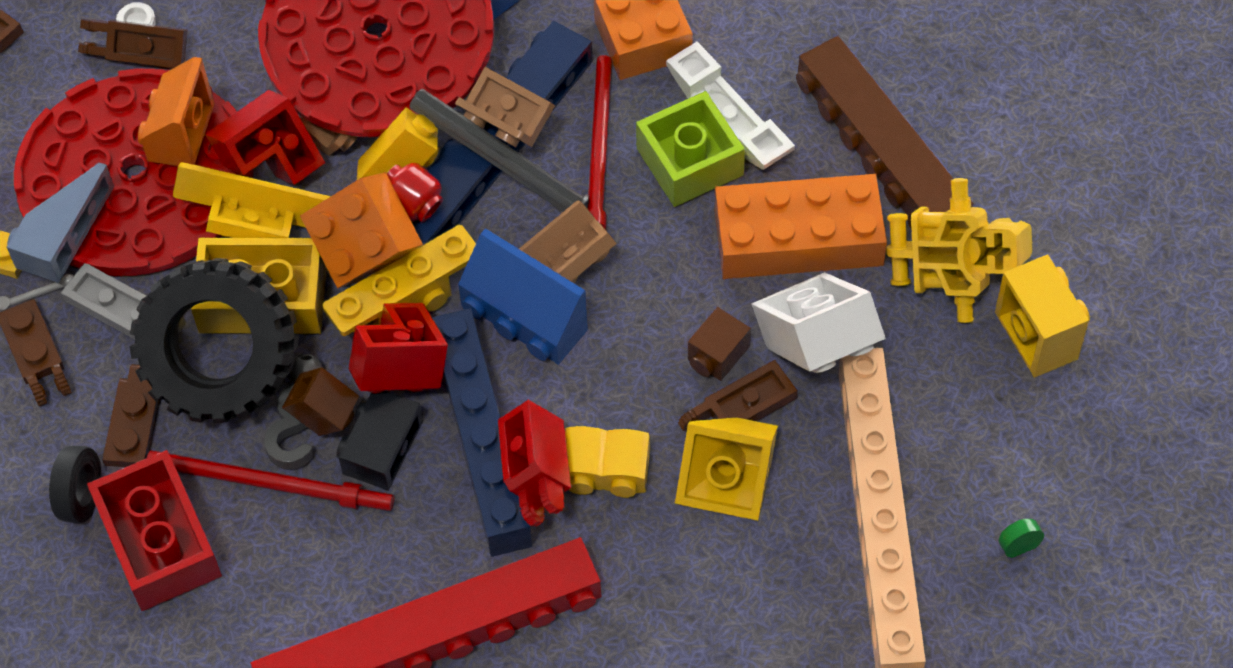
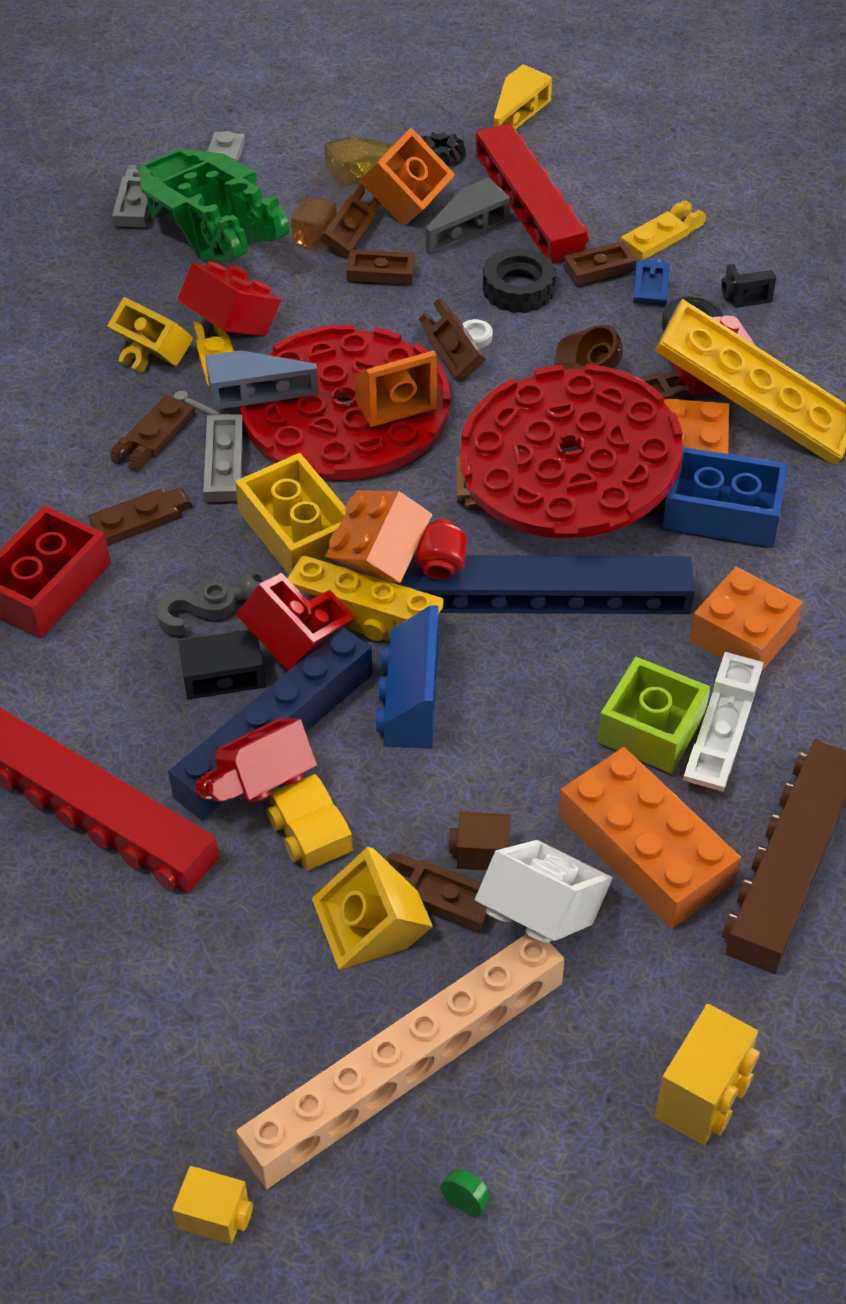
camera: 55 degrees right, 10 degrees down
black tyre [49,445,102,523] -> none
black tyre [129,258,299,424] -> none
red bar [147,450,394,511] -> none
yellow bracket [173,162,331,238] -> none
red brick [205,90,325,185] -> none
reddish brown brick [282,367,359,436] -> none
yellow brick [357,108,439,180] -> none
dark grey axle [409,89,589,212] -> none
medium nougat bracket [455,67,555,147] -> none
medium nougat bracket [519,200,617,283] -> none
red bar [587,55,612,230] -> none
yellow piece [886,178,1032,323] -> none

